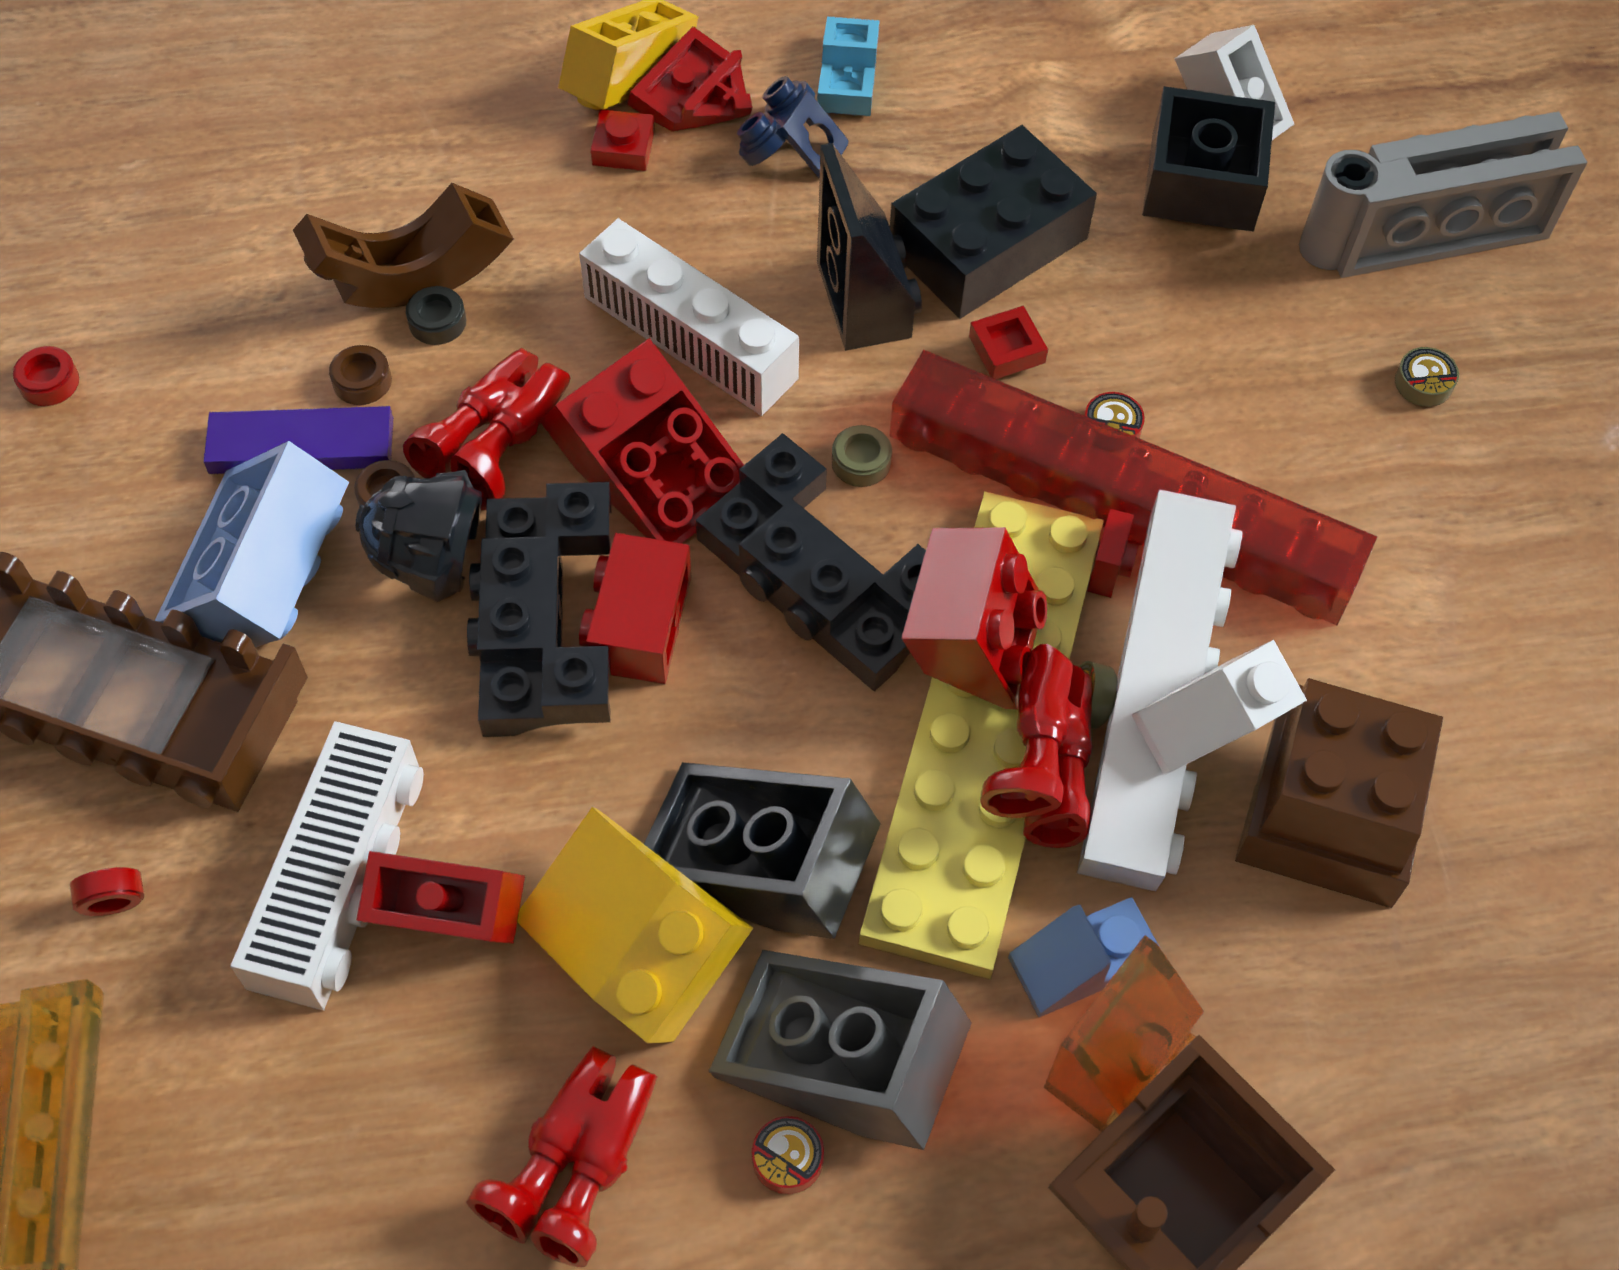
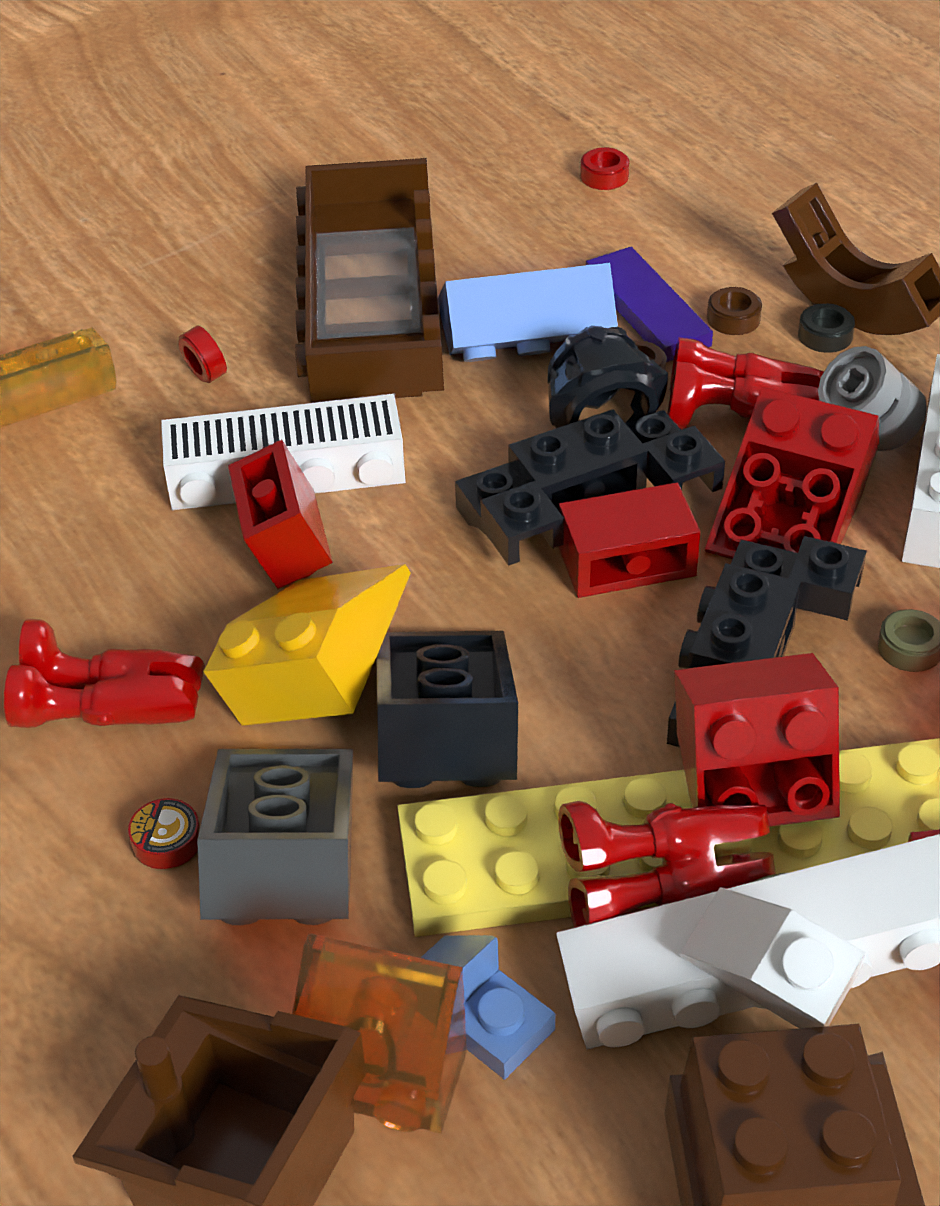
camera: 70 degrees right, 15 degrees down
none -> light grey wheel [818,346,927,451]

